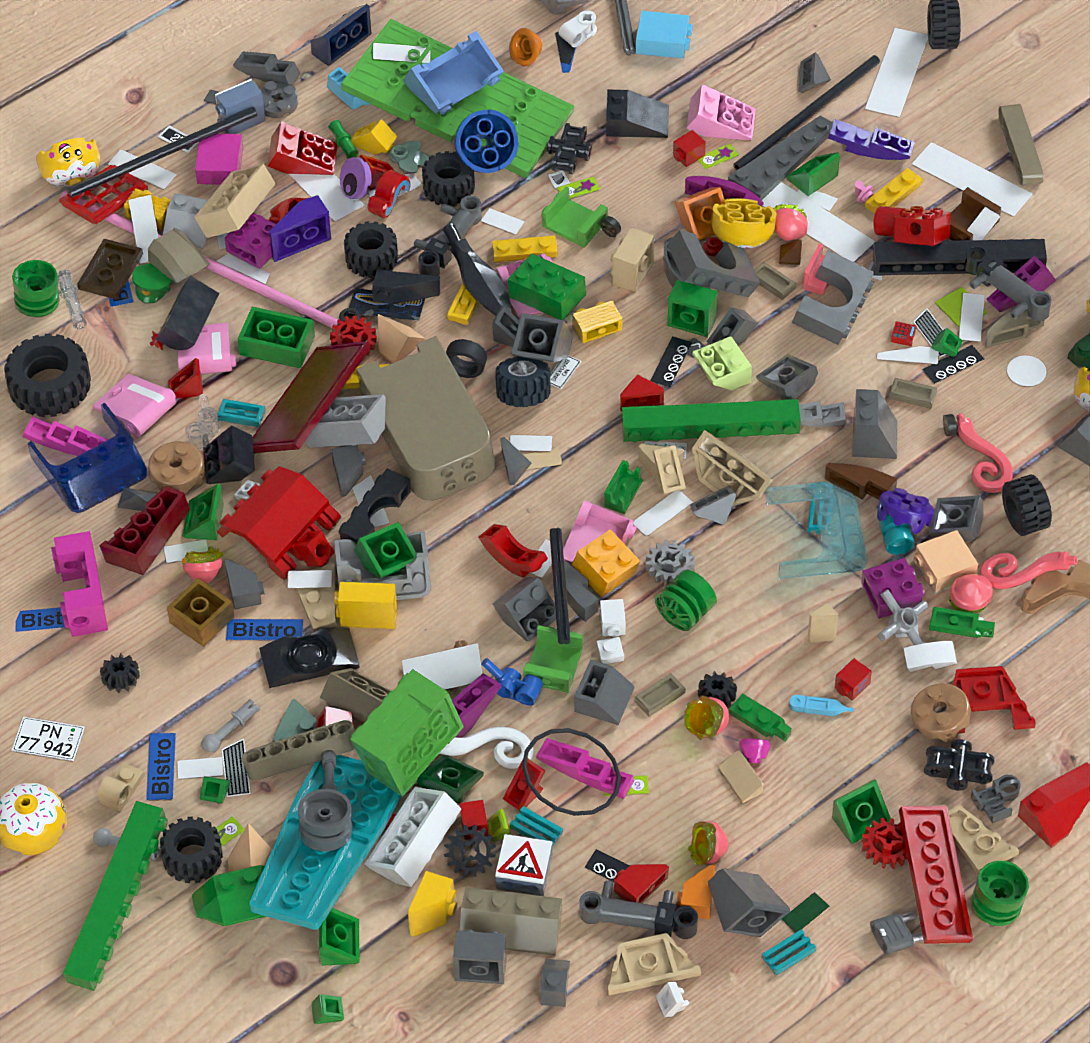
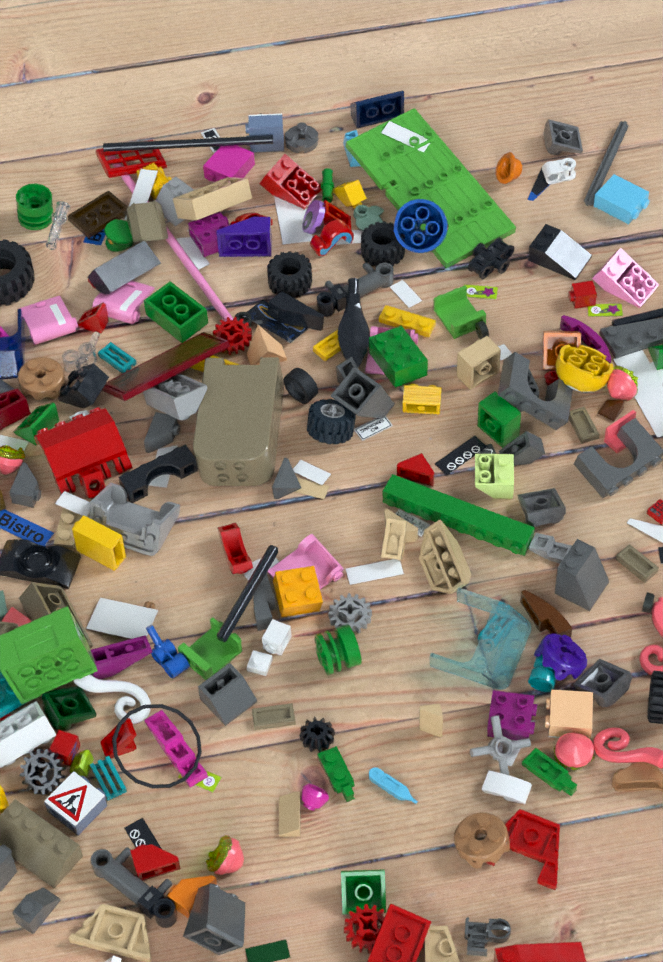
camera: 30 degrees right, 0 degrees up
yellow cylinder [36,138,100,187] -> none
white sticker [108,149,177,189] -> none
dark grey slope [233,51,300,85] -> none
green slope [354,522,416,578] -> none
medium blue windscreen [403,31,504,115] -> none
dark grey slope [493,577,556,641] -> none
white sticker [548,171,570,188] -> none
green hinge [604,460,643,514] -> none
clear neon green hair [684,696,729,740] -> none
slope [690,485,736,525] -> none
red brick [834,658,872,701] -> none
black axle [924,739,995,791] -> none

